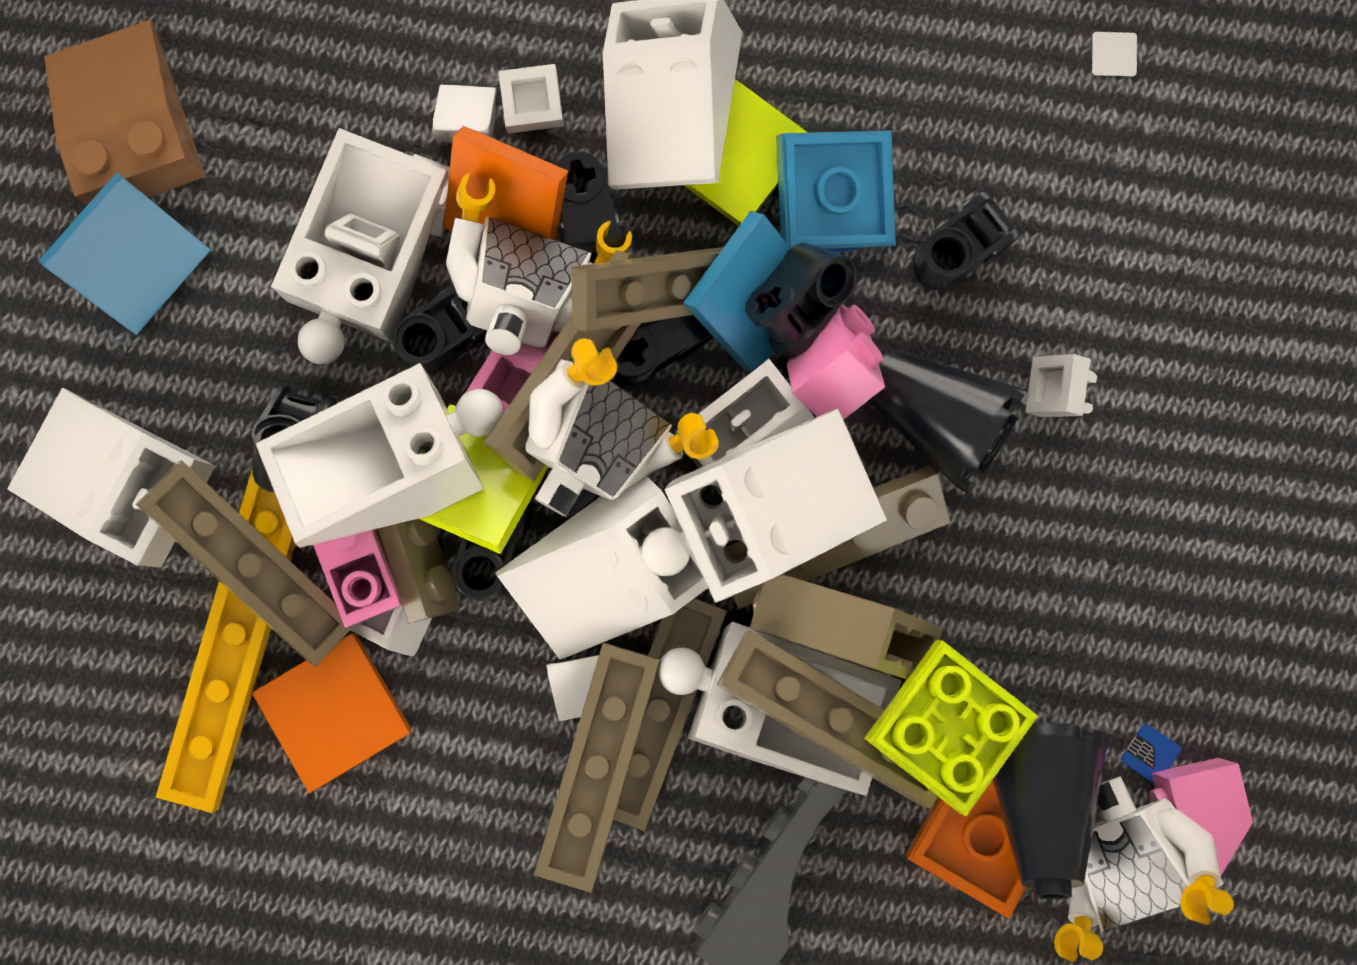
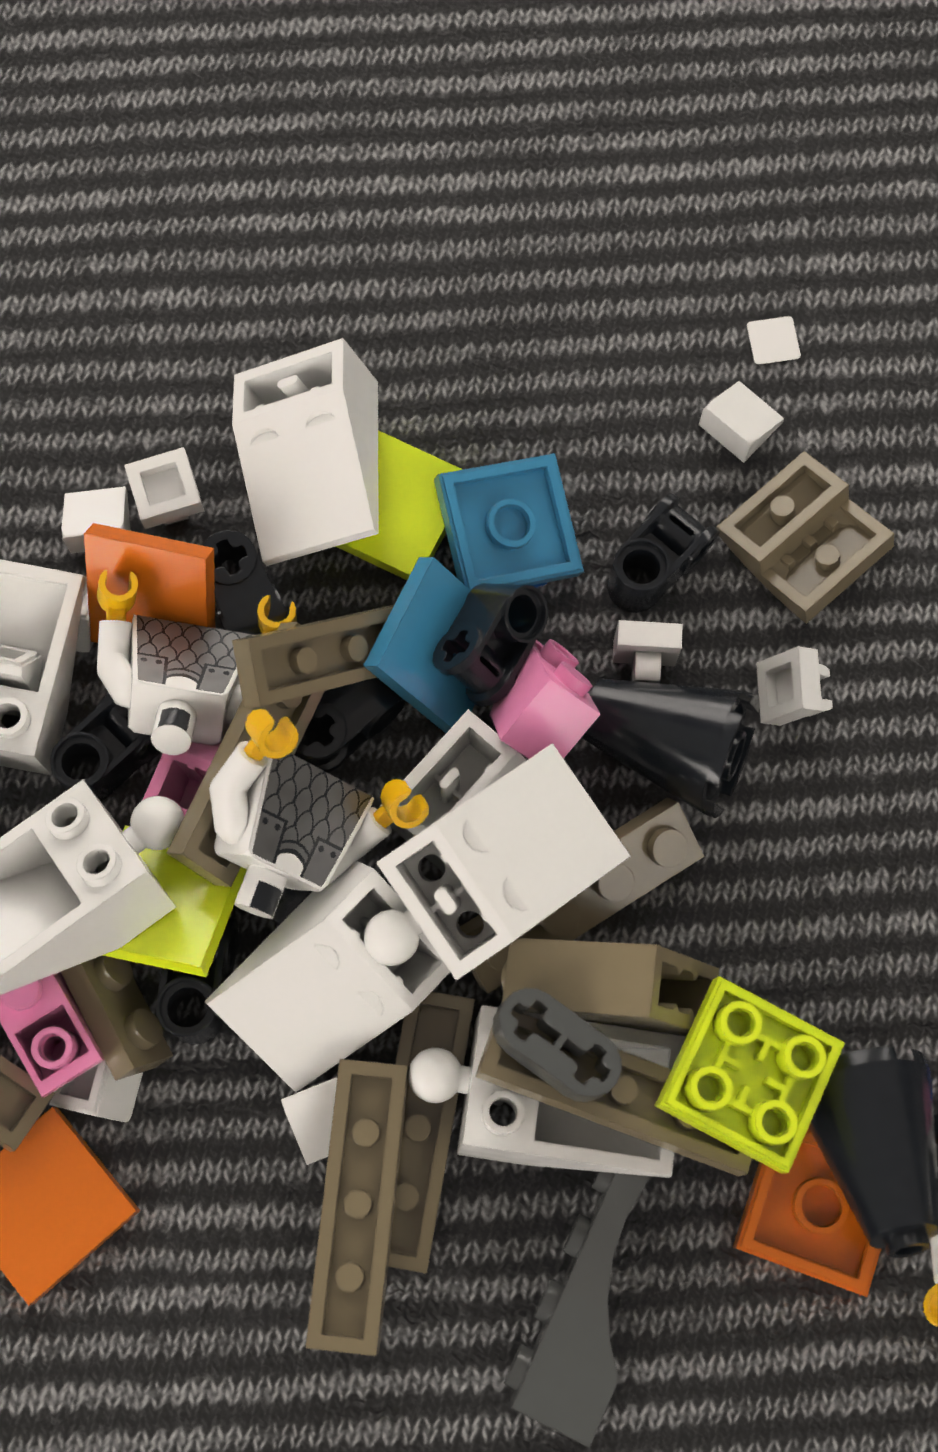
camera: 10 degrees left, 10 degrees down
none -> dark grey beam [493,988,622,1102]
none -> white tile [613,620,683,683]
none -> white slope [699,381,785,463]
none -> dark tan slope [716,451,894,624]

